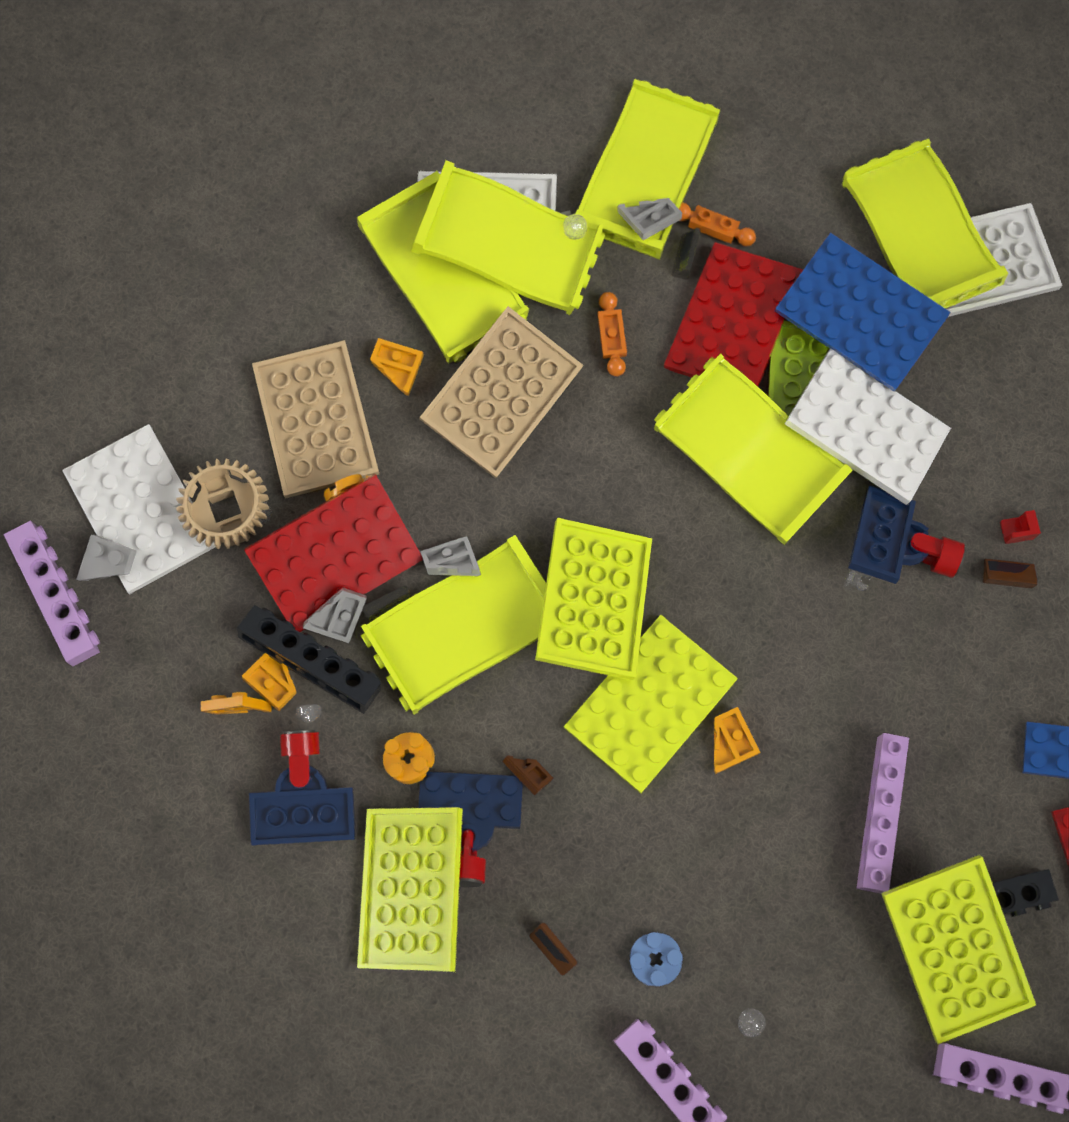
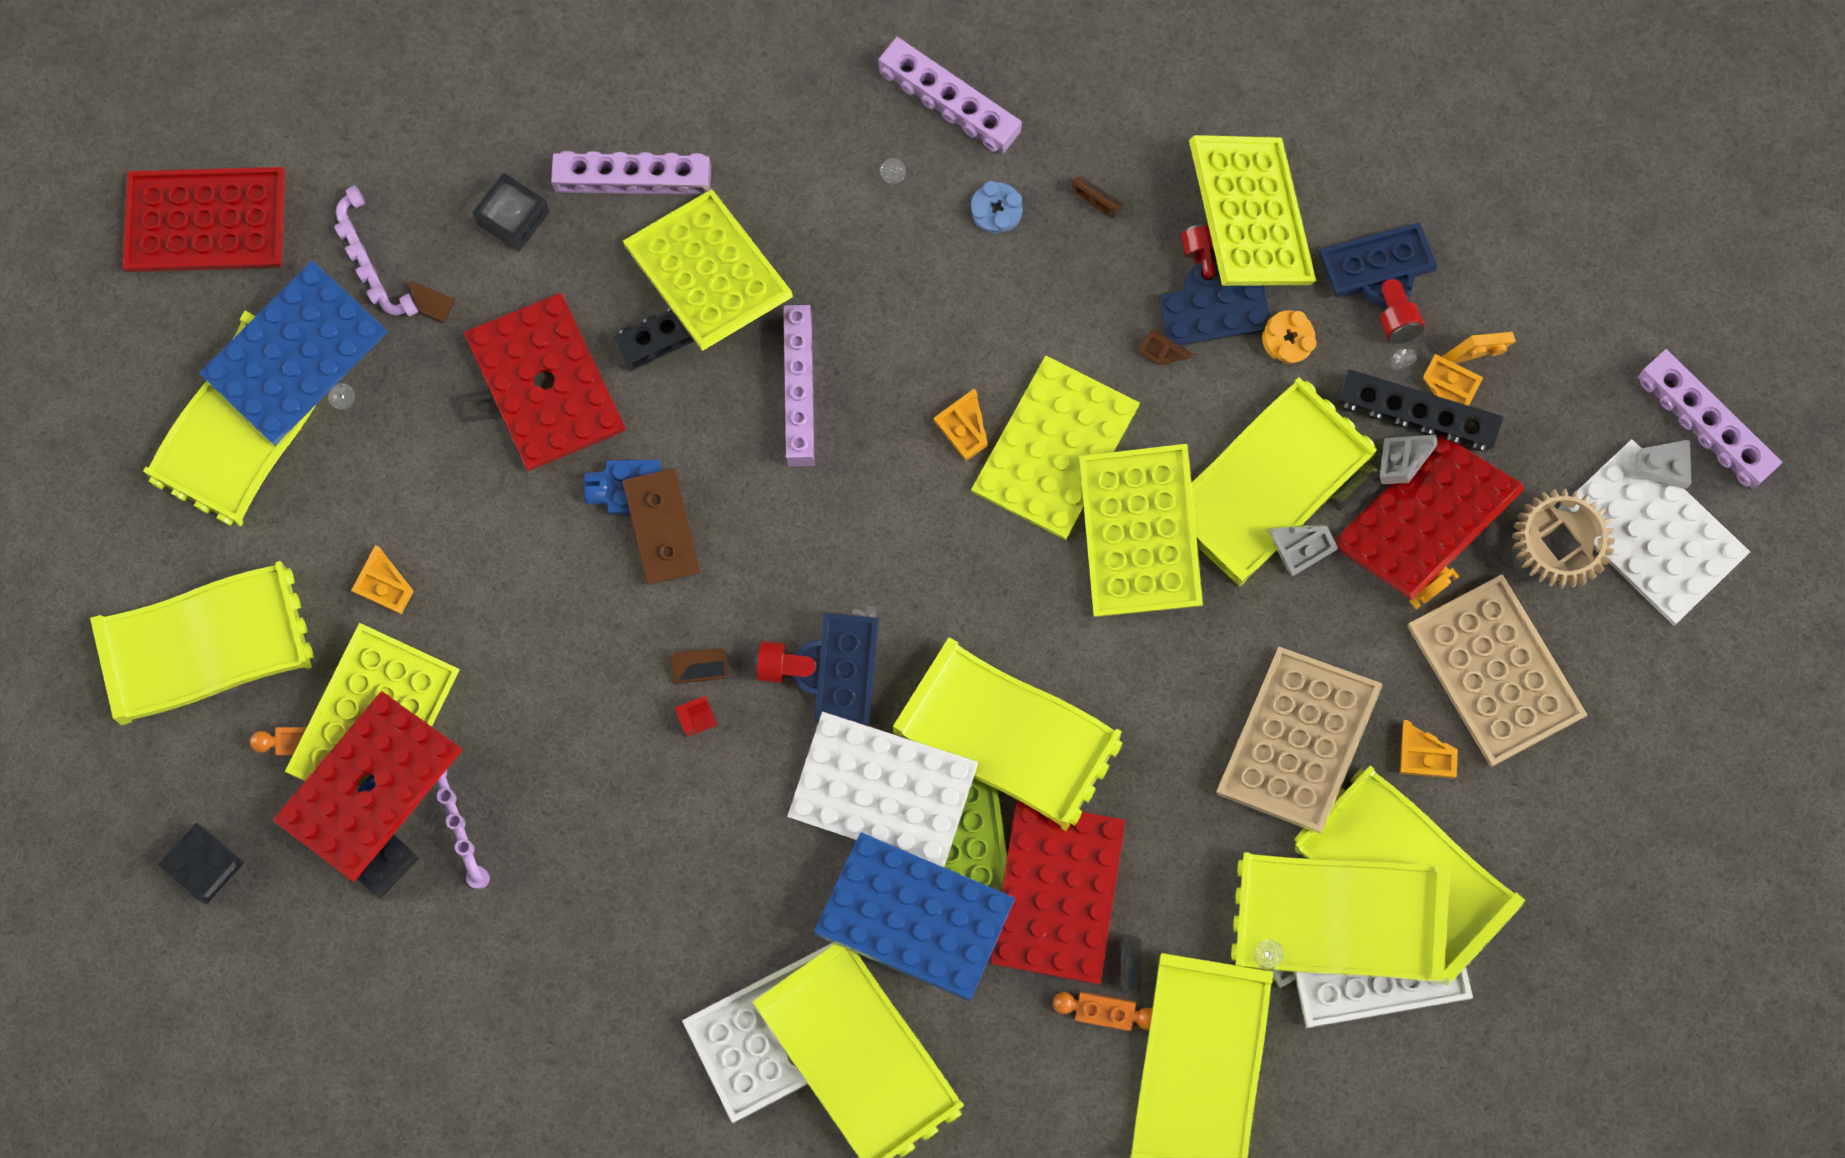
camera: 170 degrees right, 0 degrees up
orange plate [598,292,627,377] -> none
light grey wing [618,198,682,240] -> none
none -> reddish brown plate [622,468,700,585]

